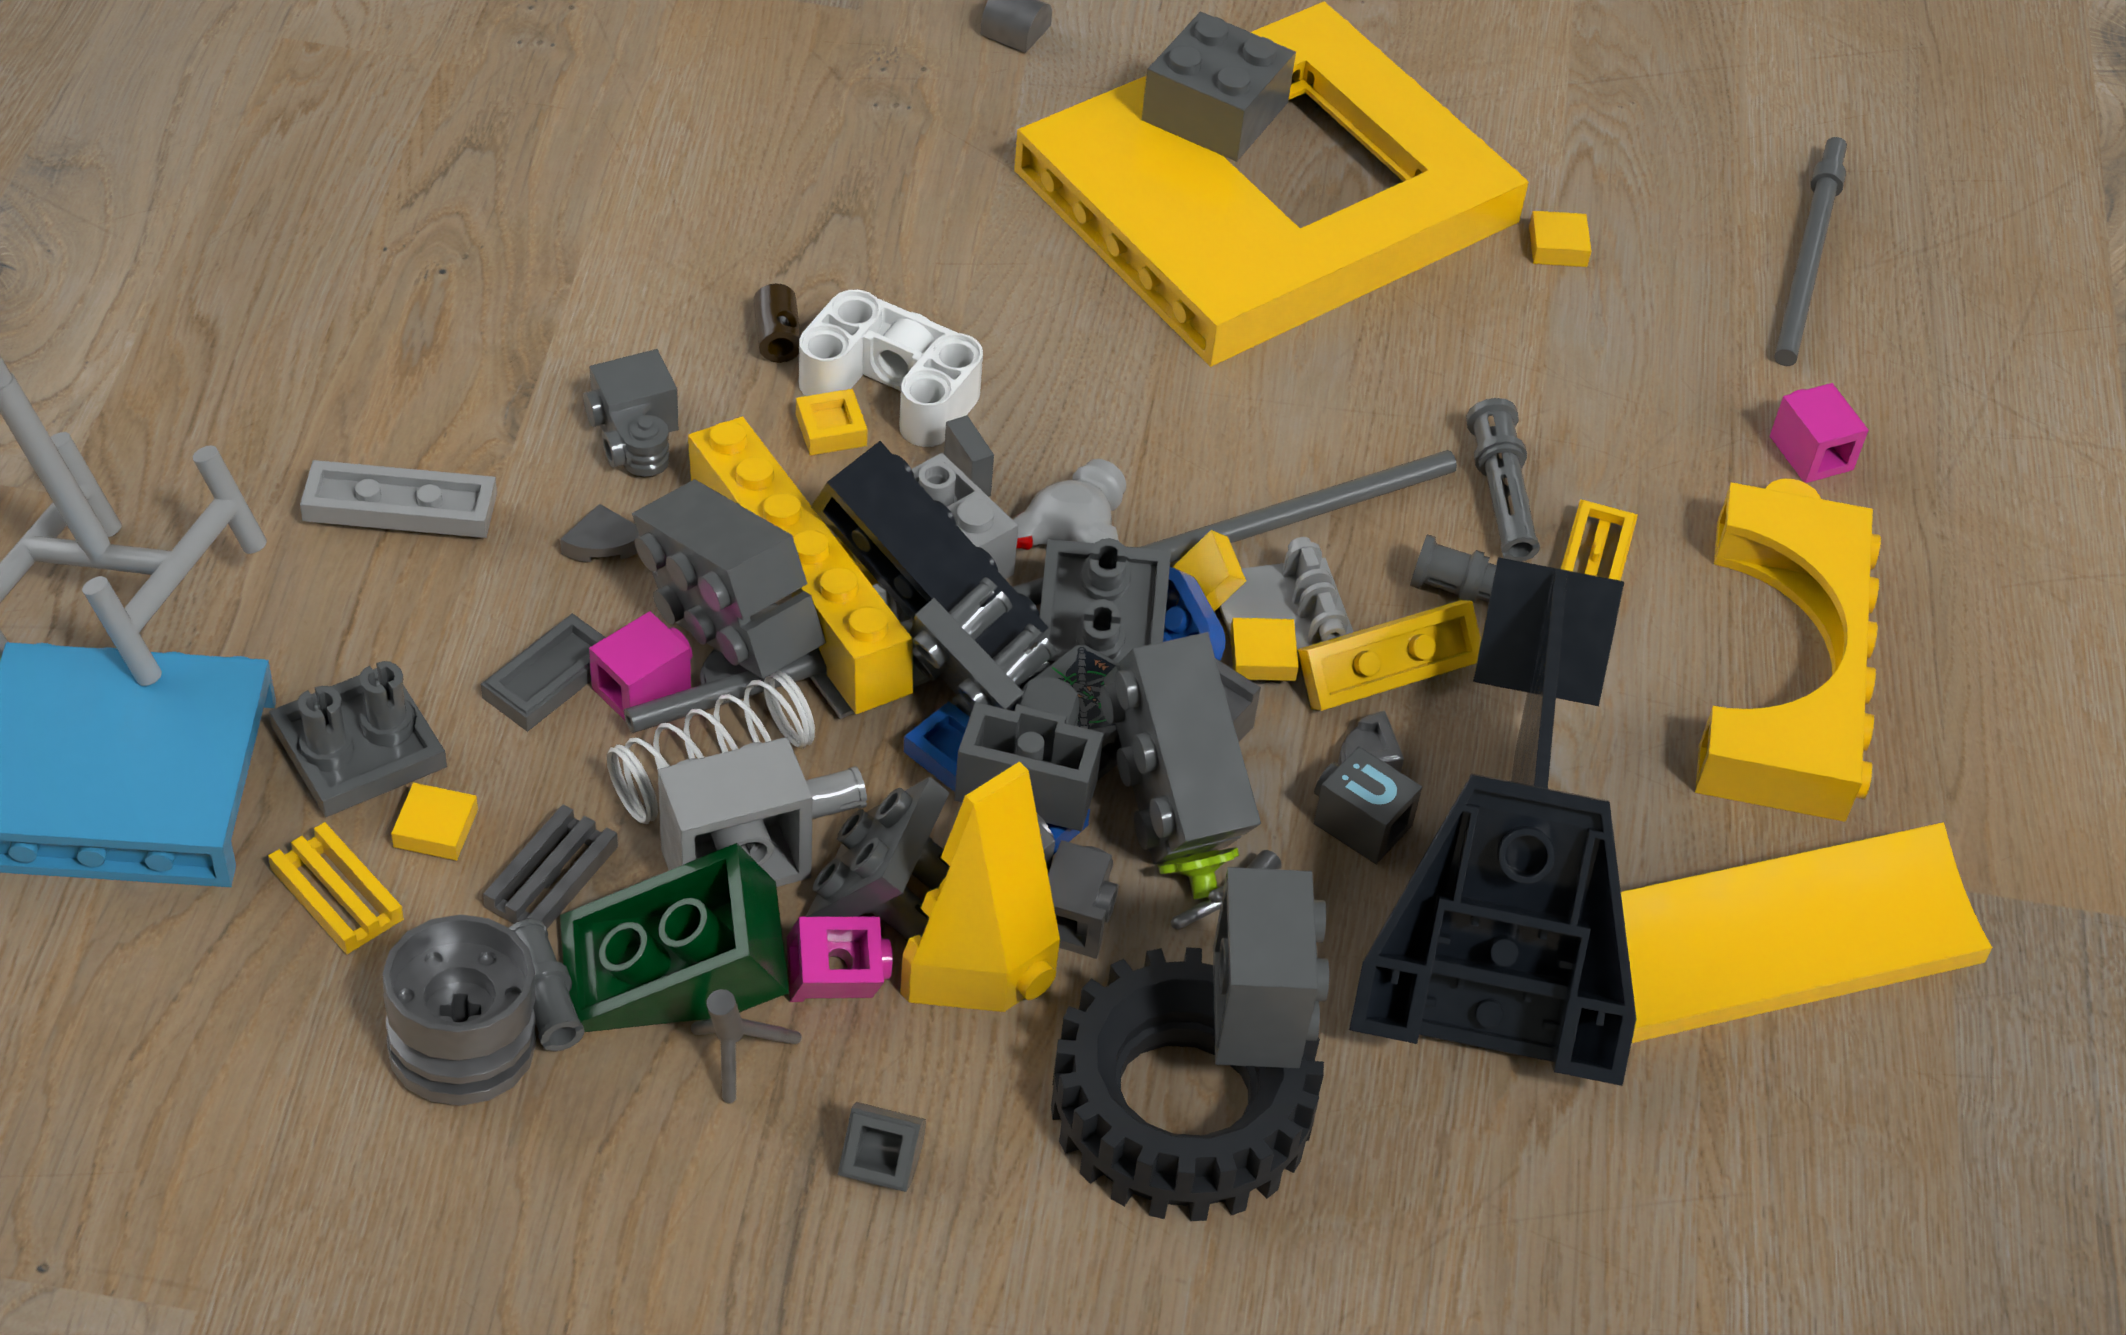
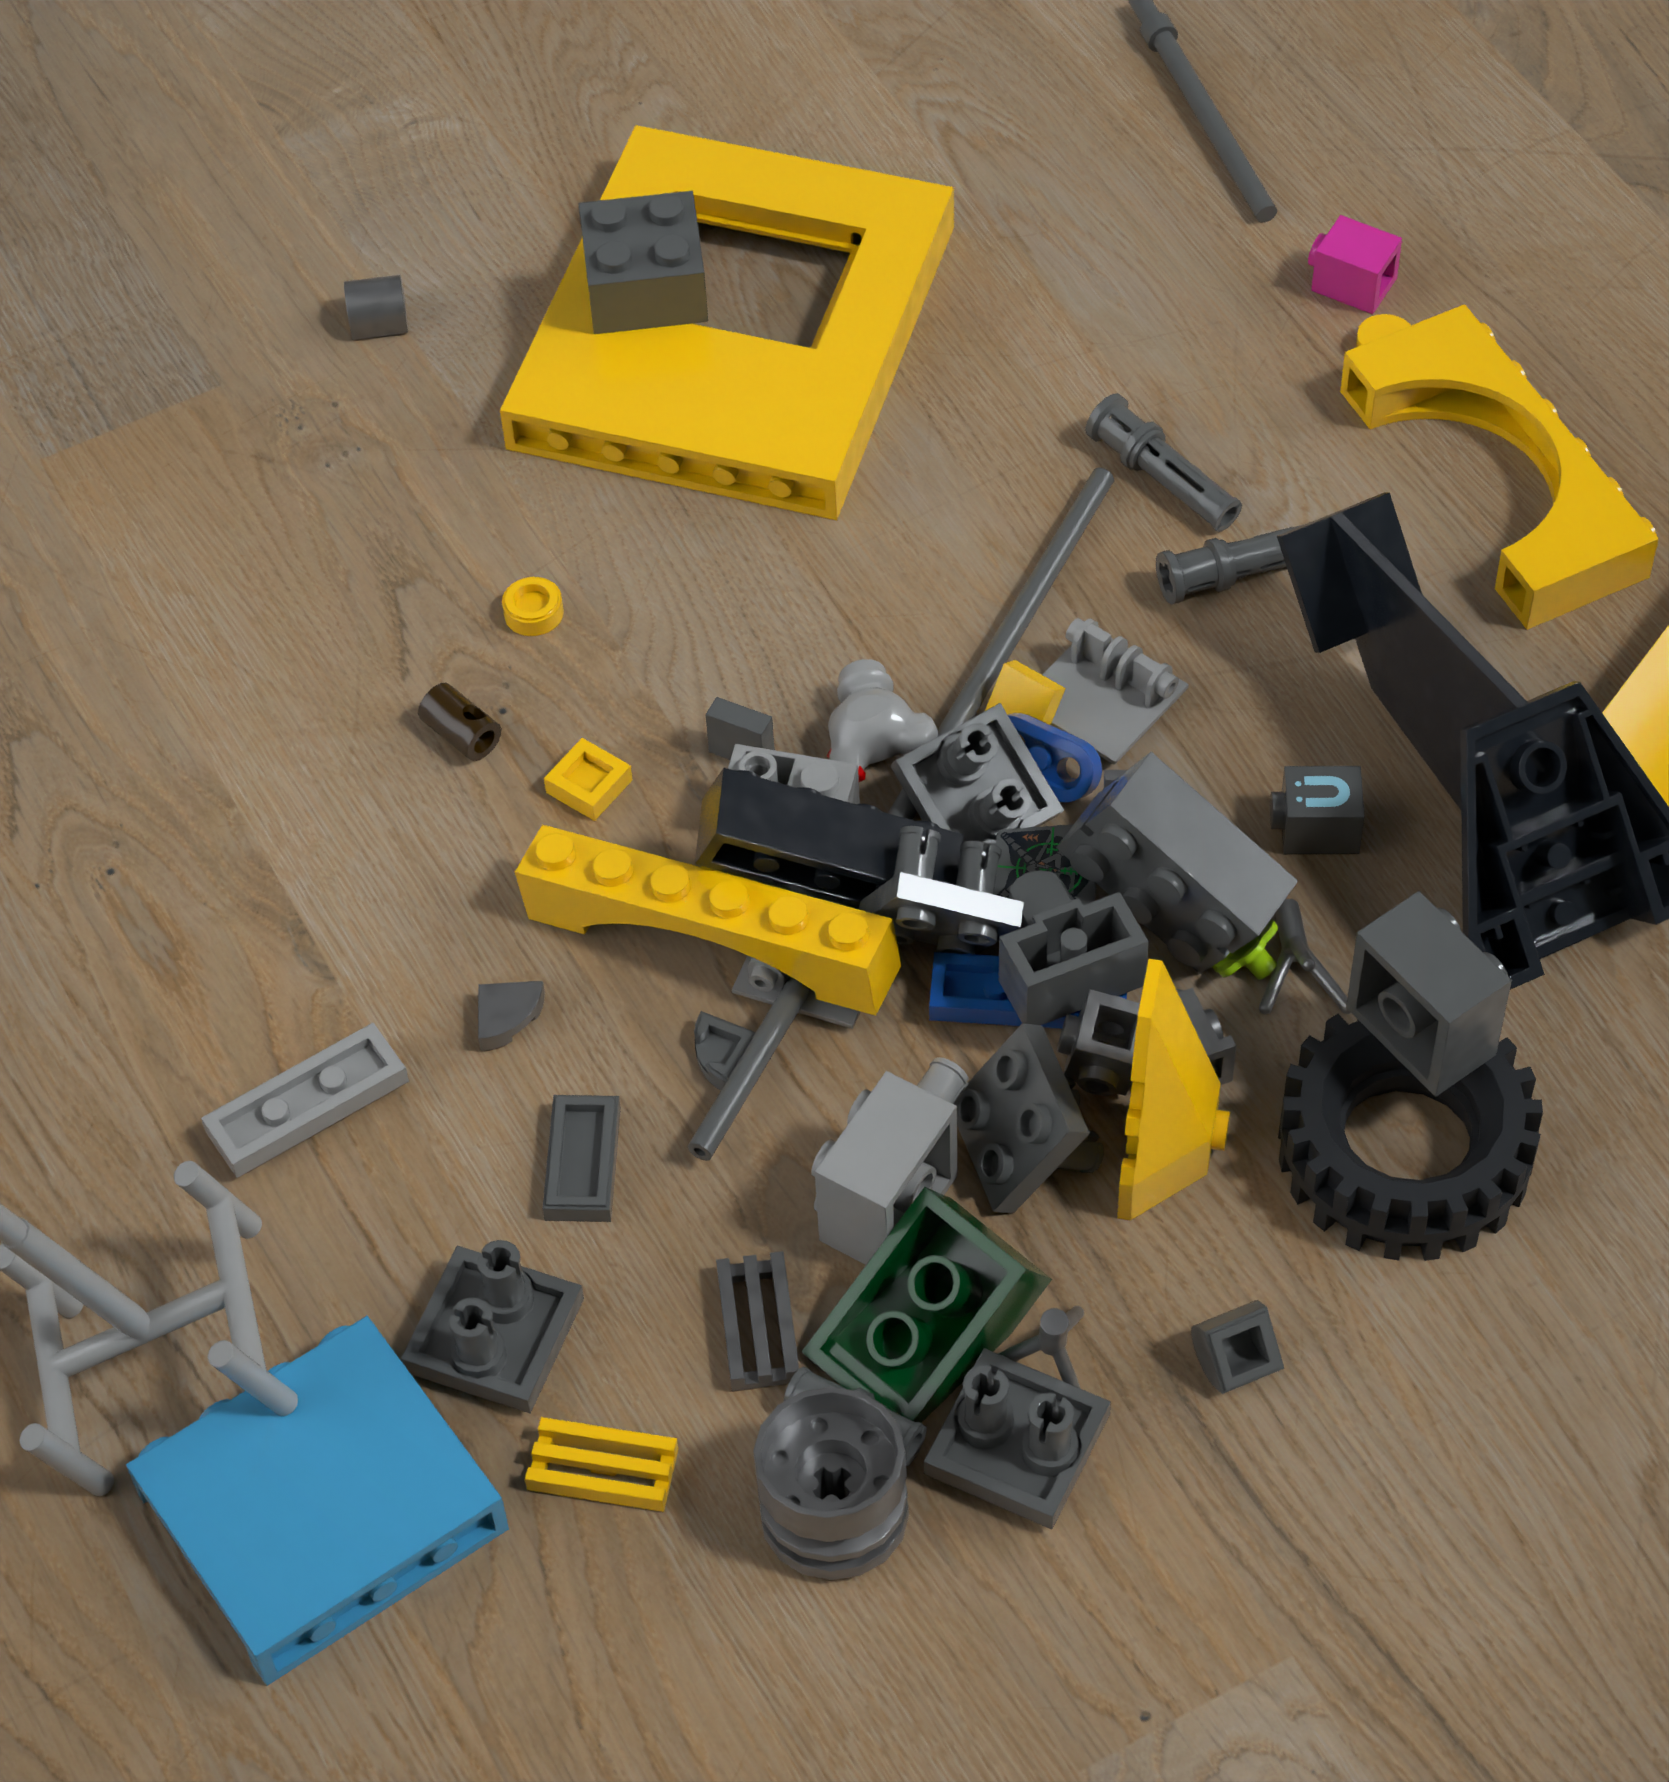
camera: 30 degrees left, 5 degrees up
yellow tile [391,782,478,861] -> none
dark grey brick [583,349,679,477] -> none
dark pink brick [589,611,693,721] -> none
white piece [607,670,815,824] -> none
dark grey piece [632,479,826,679] -> none
dark pink brick [786,917,893,1002] -> none
white beam [799,290,983,447] -> none
yellow tile [1230,618,1299,681] -> none
yellow plate [1297,600,1481,711] -> none
flat silver tile [1338,710,1404,773] -> none
yellow tile [1529,211,1592,267] -> none
yellow tile [1561,499,1638,581] -> none
none -> yellow tile [502,577,564,636]
none -> dark grey plate [924,1348,1111,1529]

